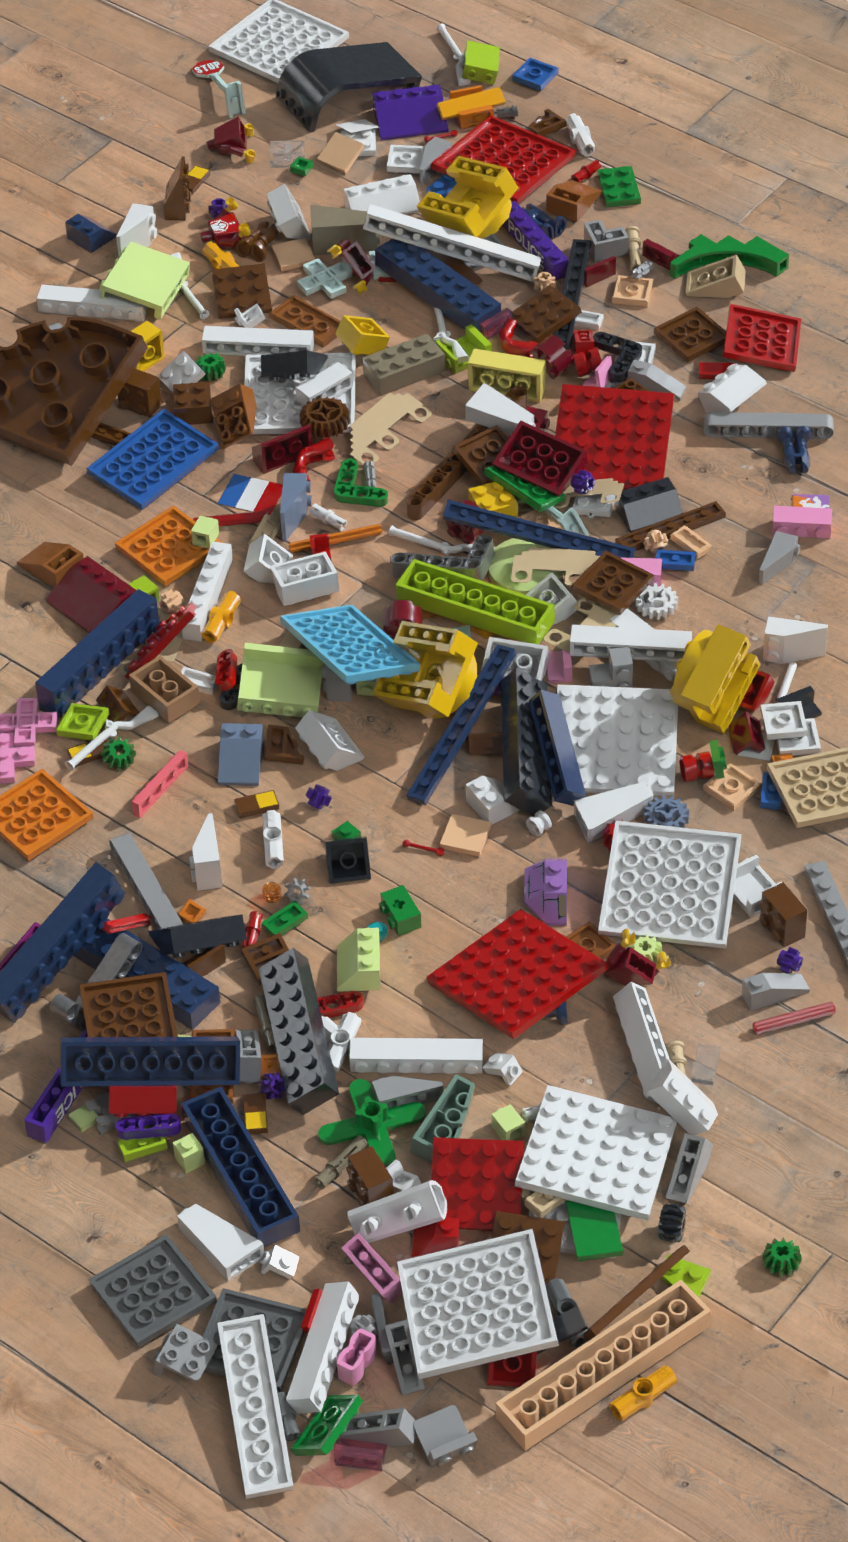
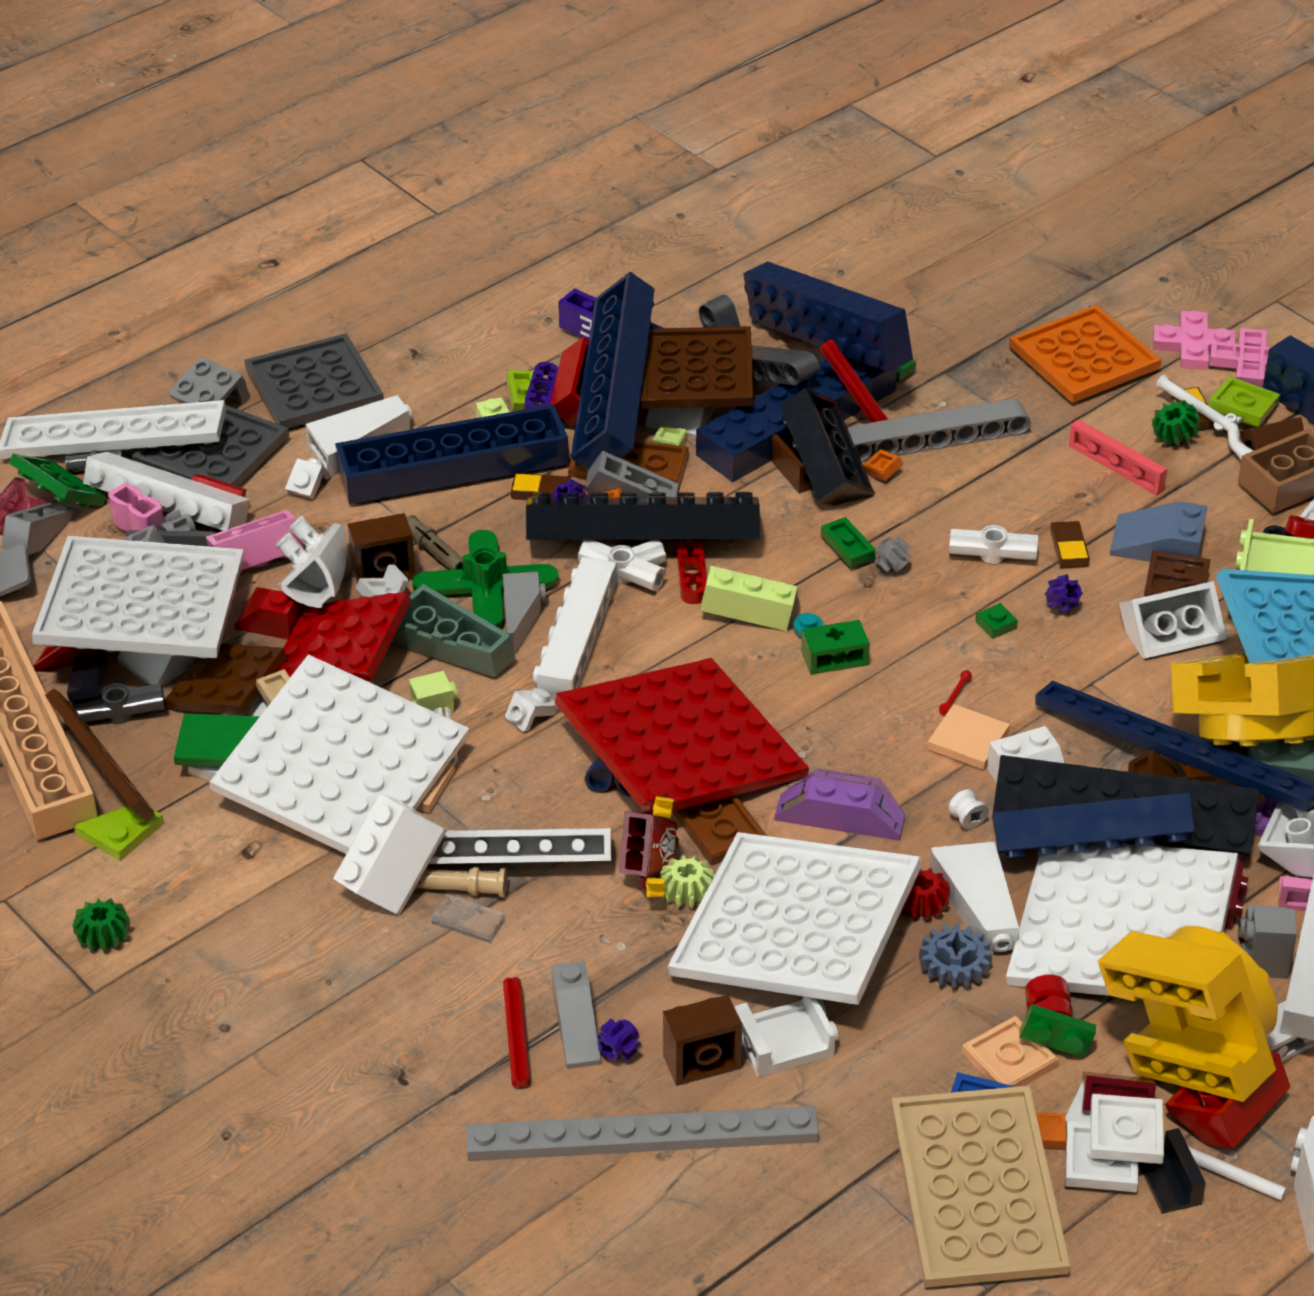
camera: 100 degrees right, 5 degrees down
white slope [189,813,222,891] -> none
reddish brown wing [241,933,289,985] -> none
red axle [242,911,263,948] -> none
clear orange bush [262,882,282,903] -> none
black slope [324,836,371,883] -> none
black gear [658,1203,686,1243] -> none
light grey slope [666,1133,713,1204] -> none

